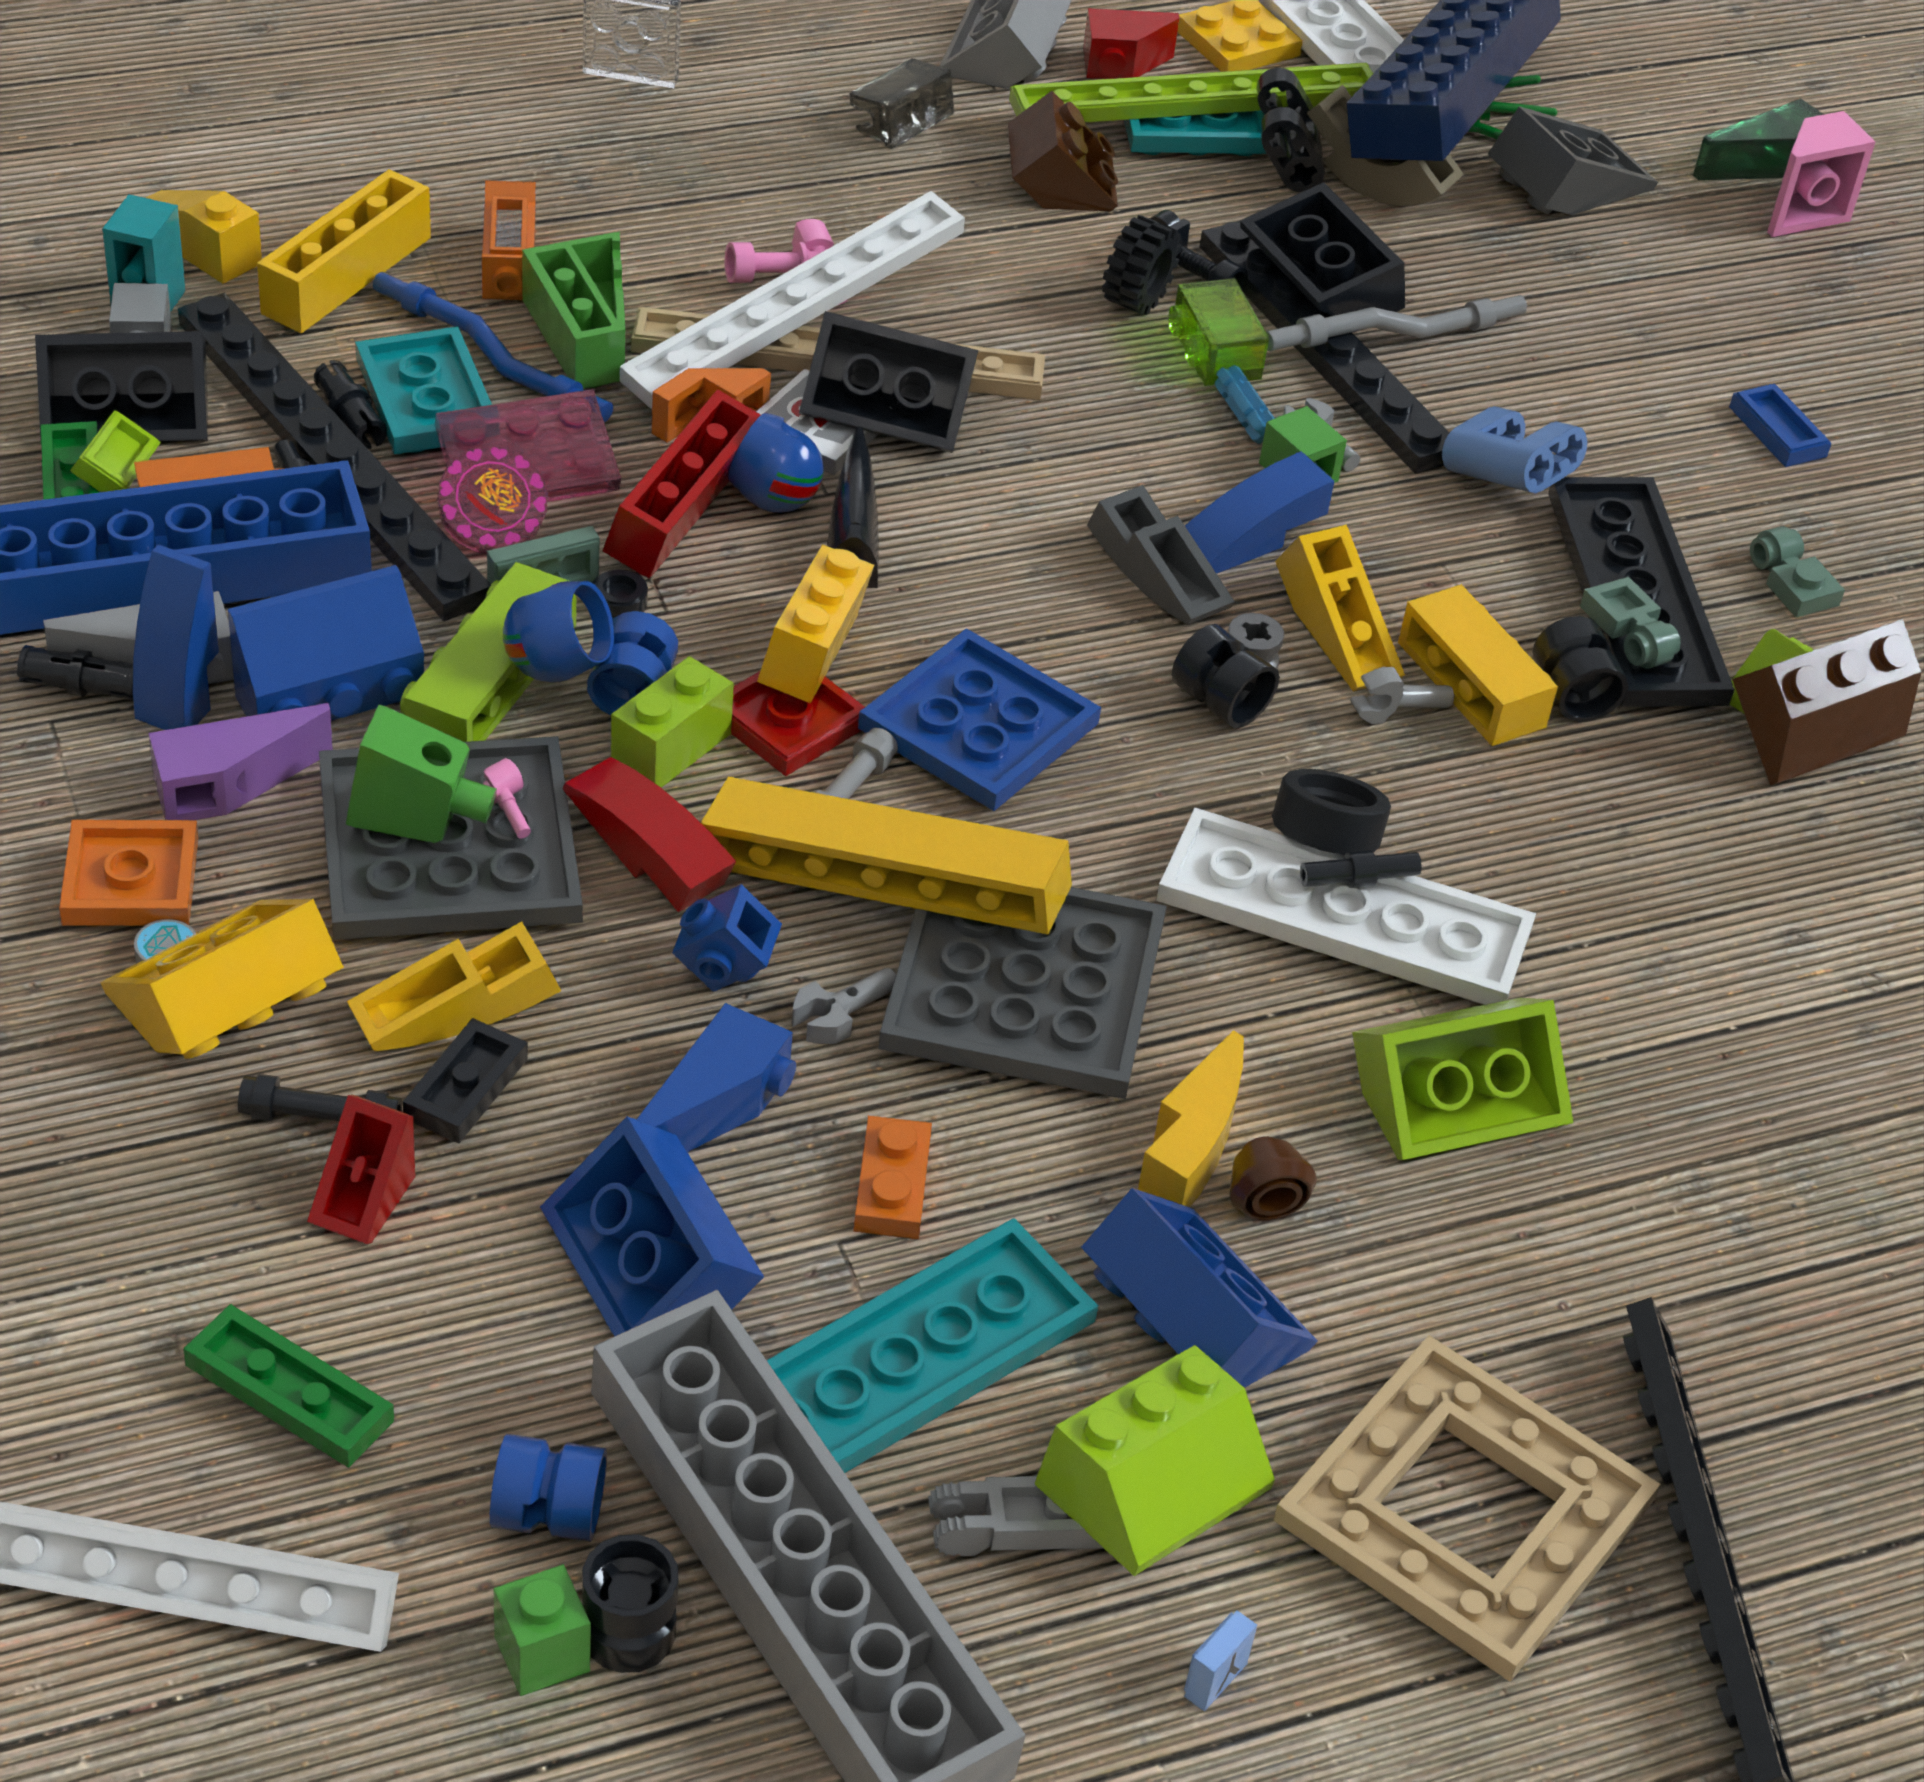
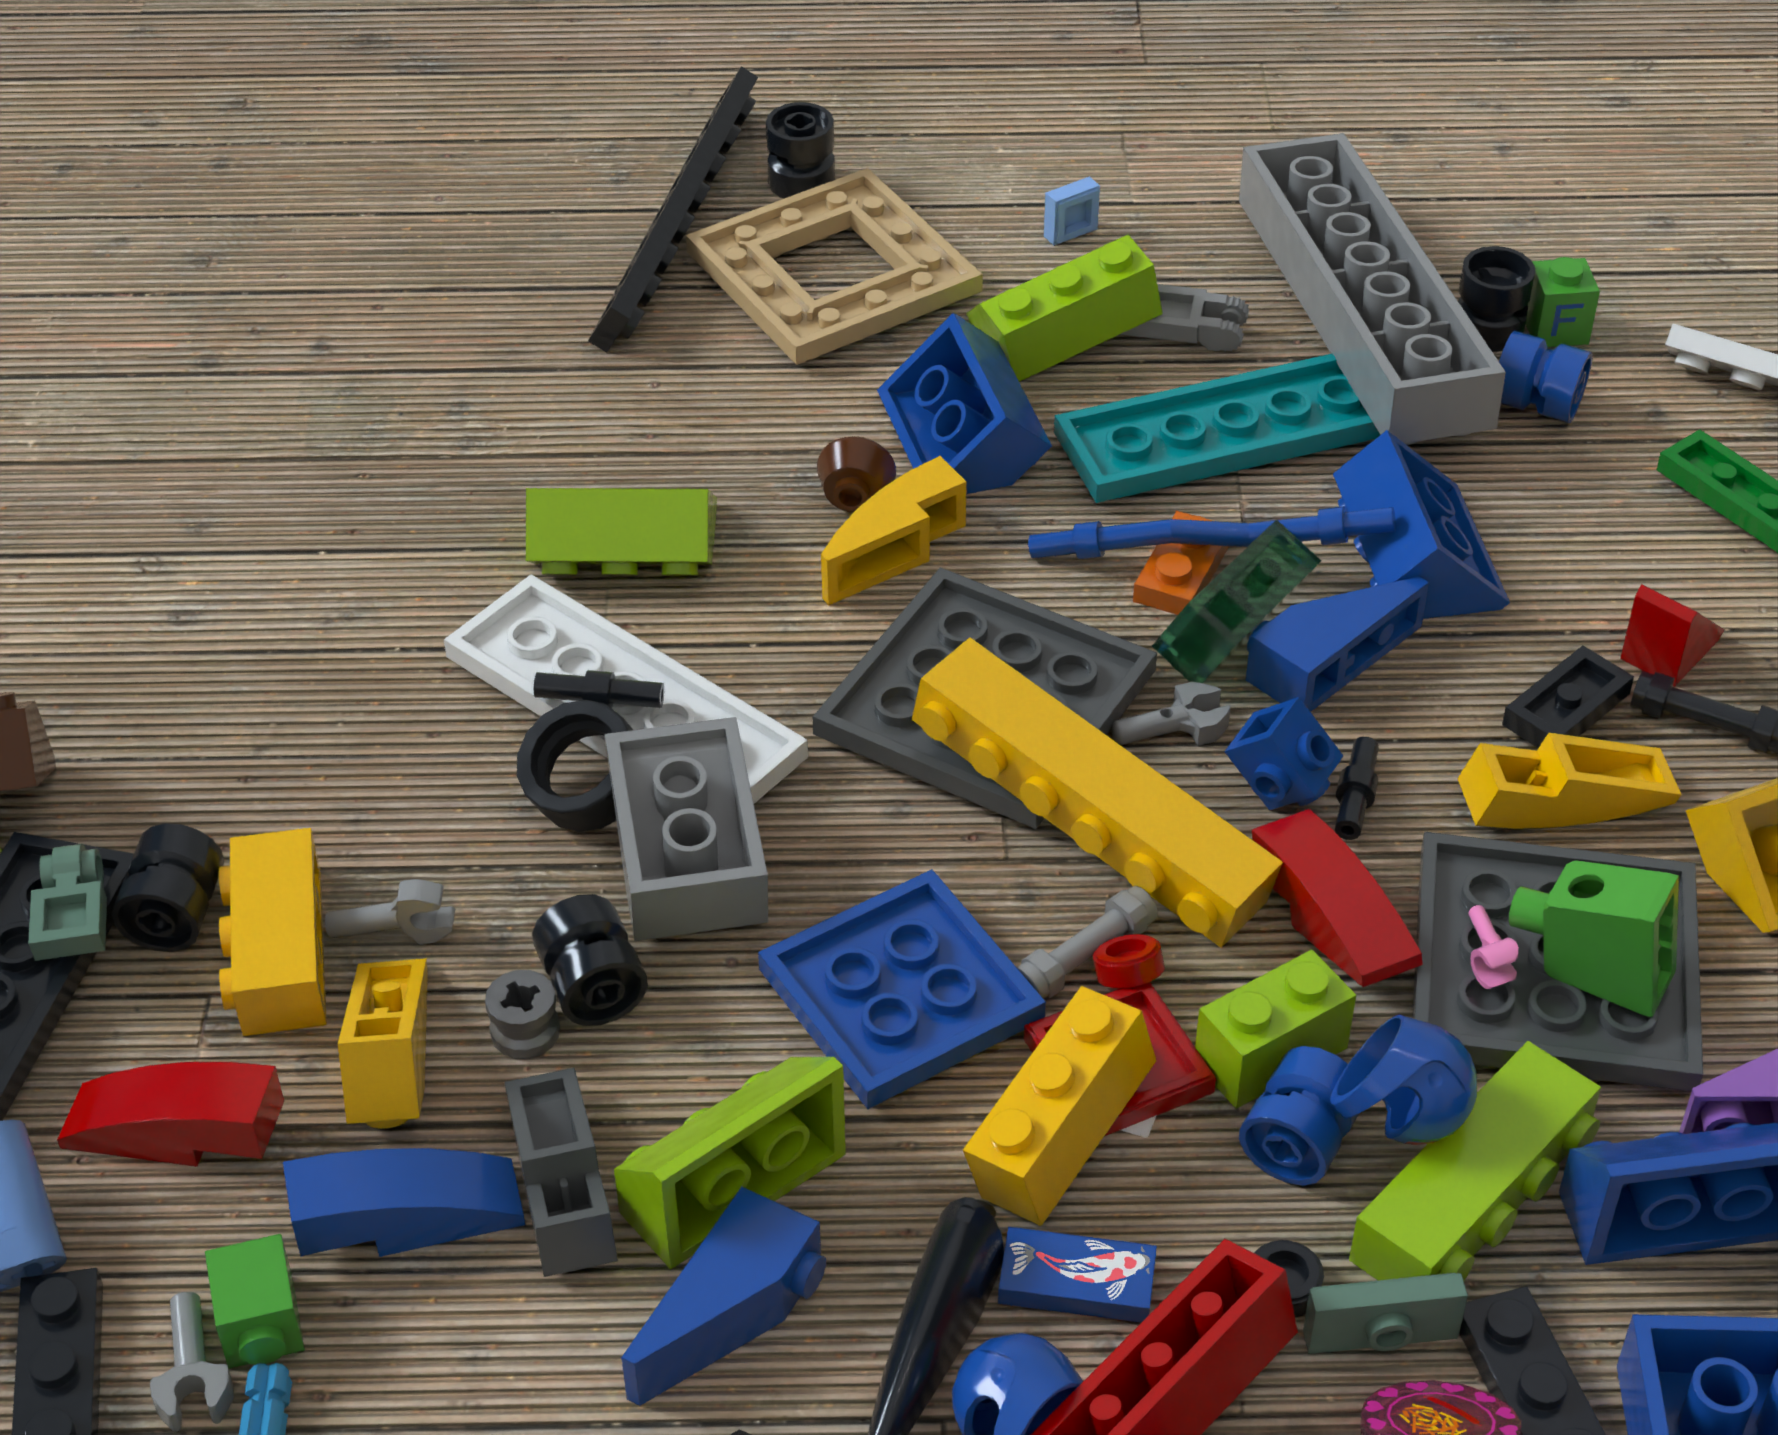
camera: 155 degrees left, 0 degrees up
none -> red slope [57,1062,284,1167]
none -> light grey slope [605,717,768,941]
none -> lime slope [614,1057,846,1270]
none -> blue slope [621,1187,826,1406]
none -> black wheel [766,102,835,199]
none -> tile [998,1227,1157,1322]
none -> blue bar [1028,506,1396,559]
none -> red tile [1093,934,1165,988]
none -> clear green slope [1152,519,1321,683]
none -> black bar [1335,737,1379,840]

